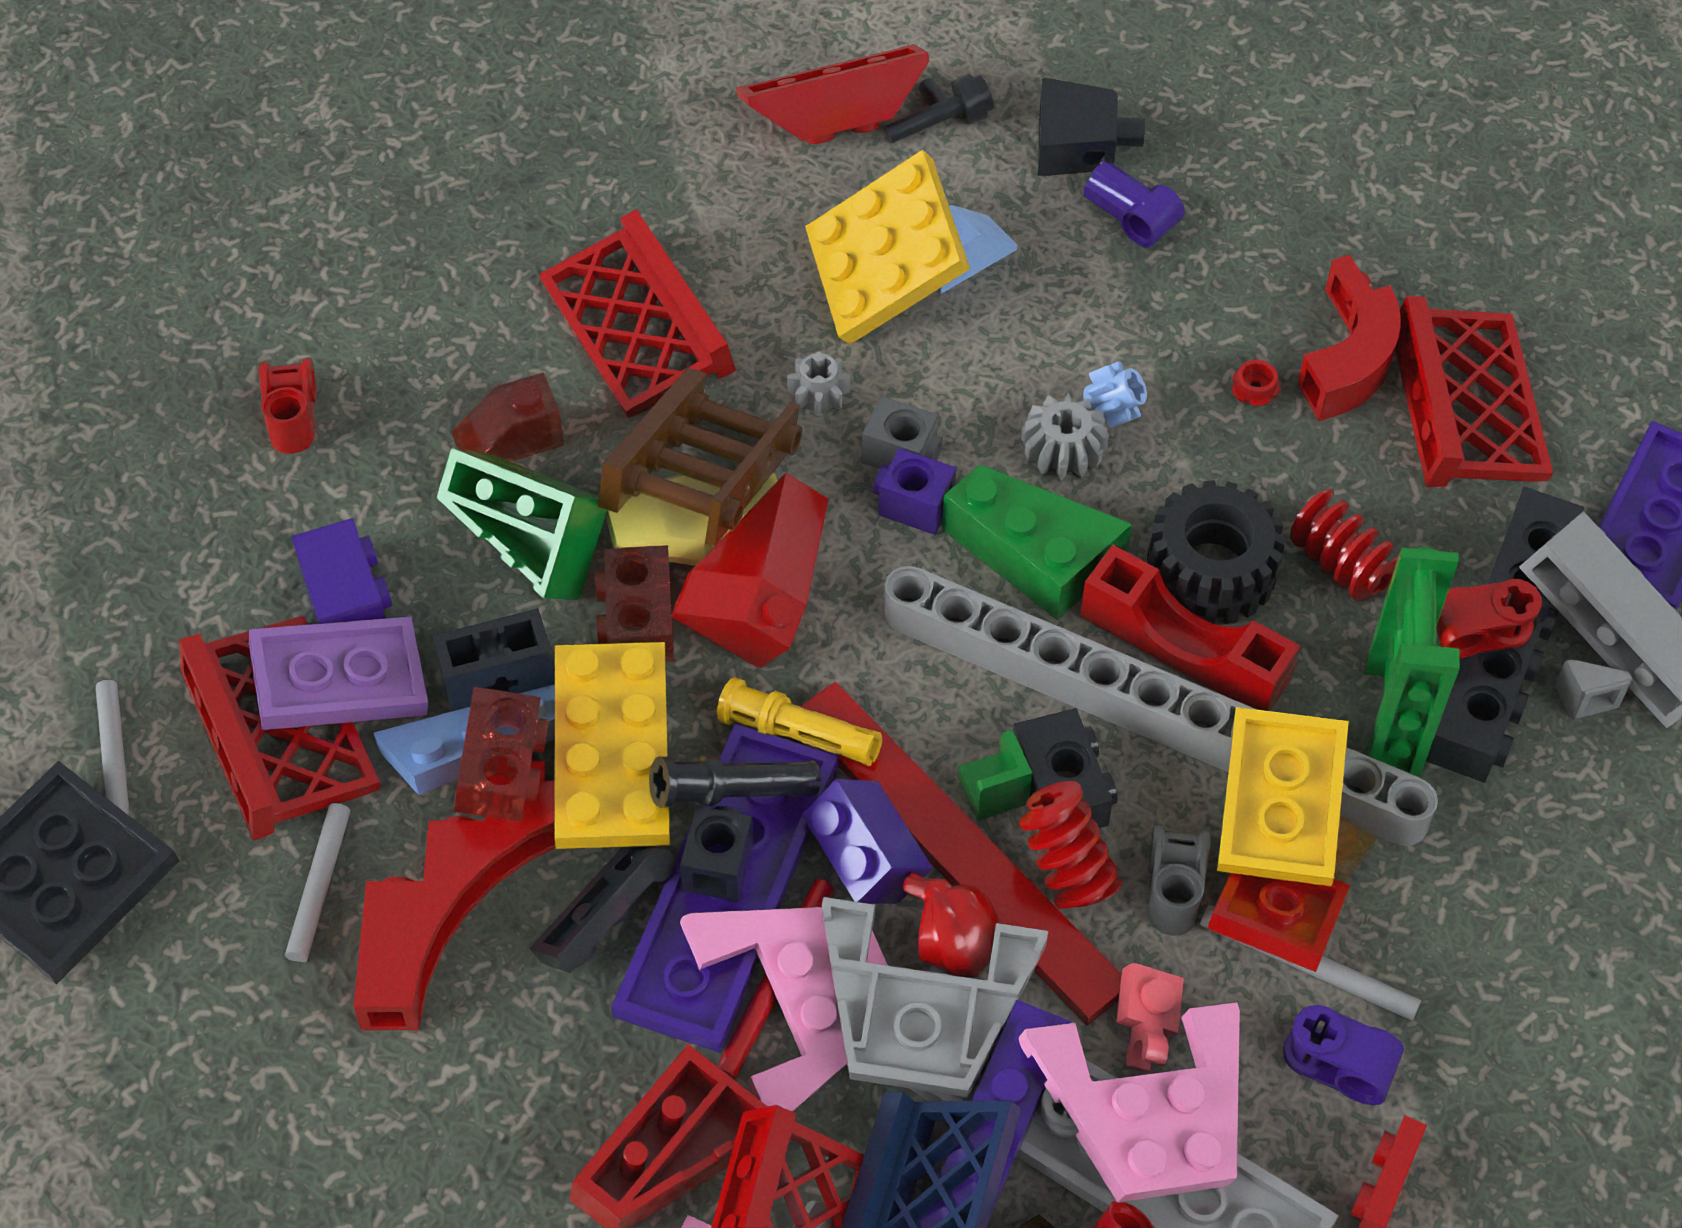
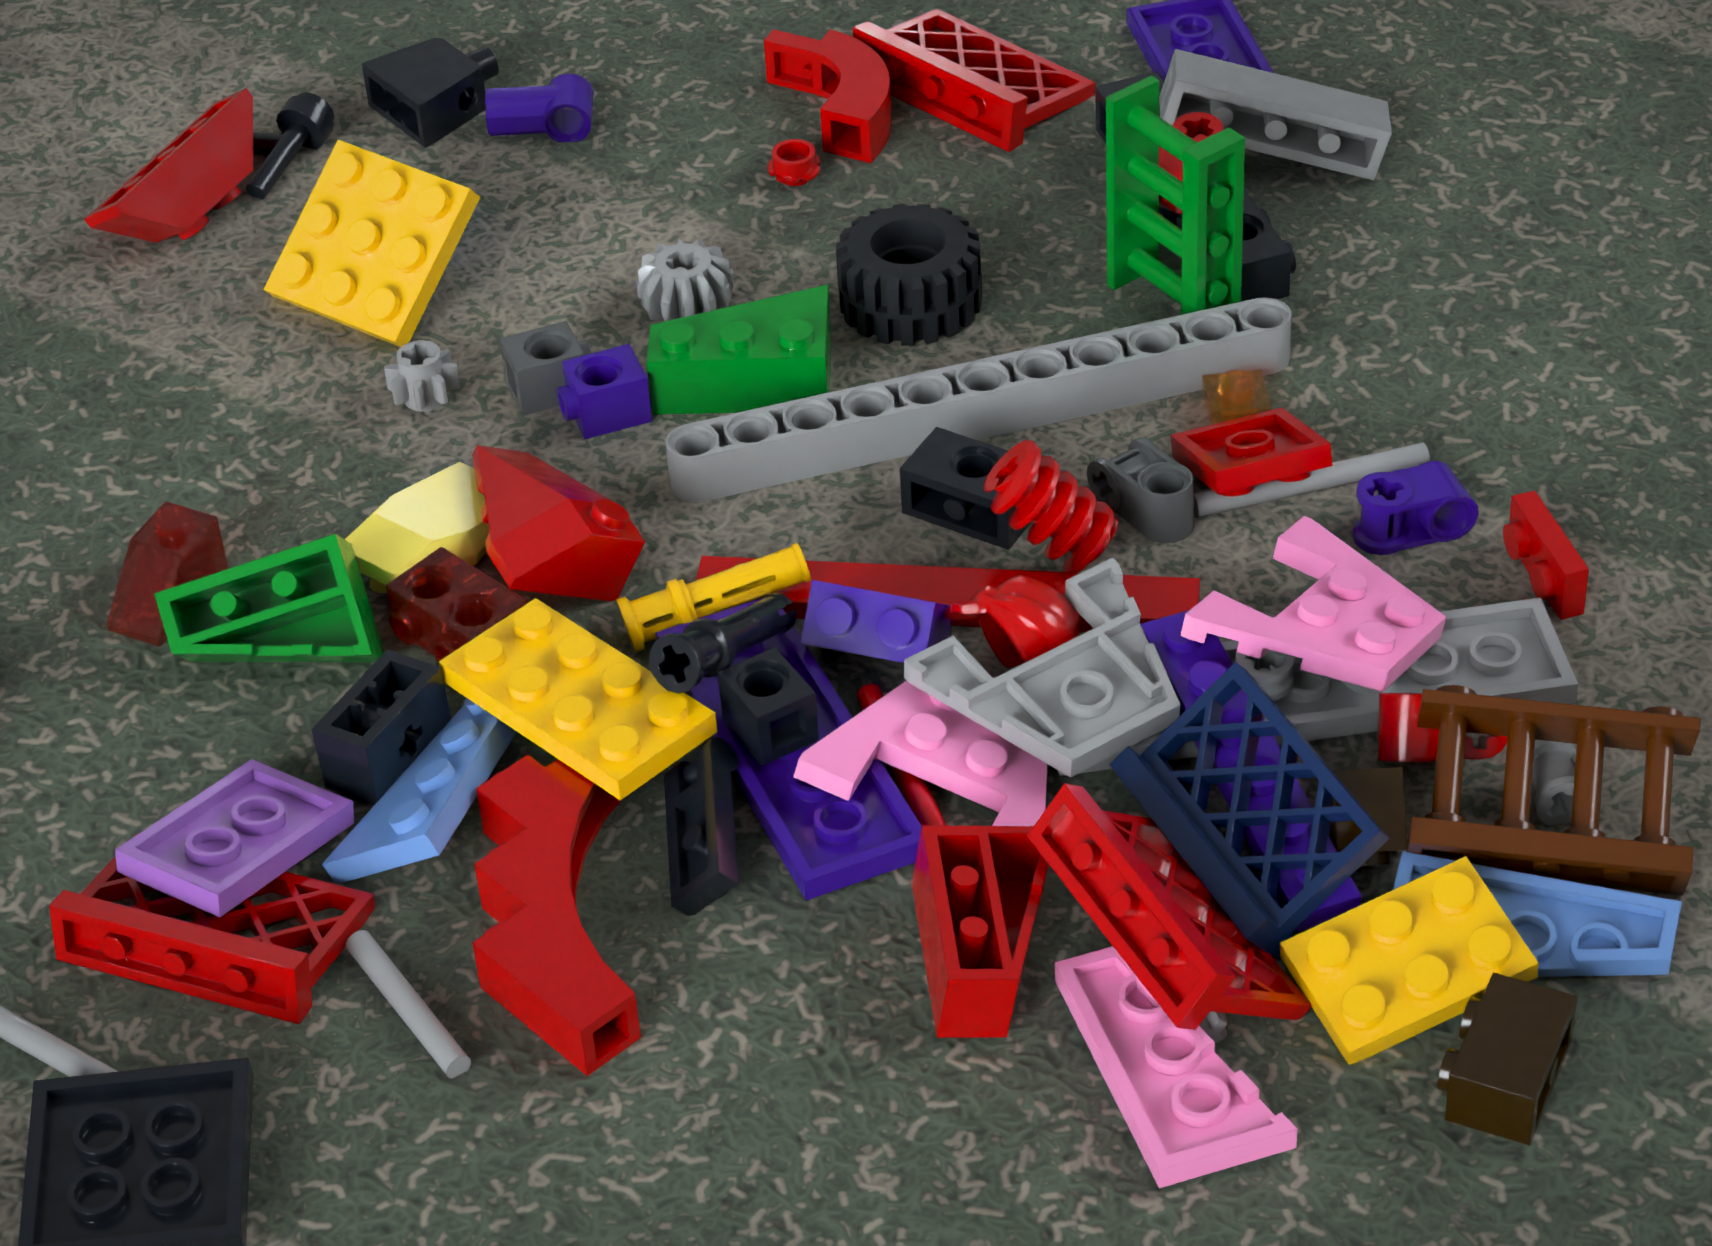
camera: 40 degrees left, 15 degrees down
dark purple brick [291,518,393,624] -> none
clear red brick [454,687,549,822] -> none
red fence [538,209,736,418] -> none
reddish brown fence [598,367,803,547] -> none
green panel [957,730,1033,821] -> none
red arch [1080,545,1301,711] -> none
light blue gear [1083,361,1147,428] -> none
coral plate [1116,963,1184,1072] -> none
yellow plate [1217,707,1349,886] -> none
red piece [1290,489,1398,602] -> none
light grey slope [1555,660,1633,719] -> none

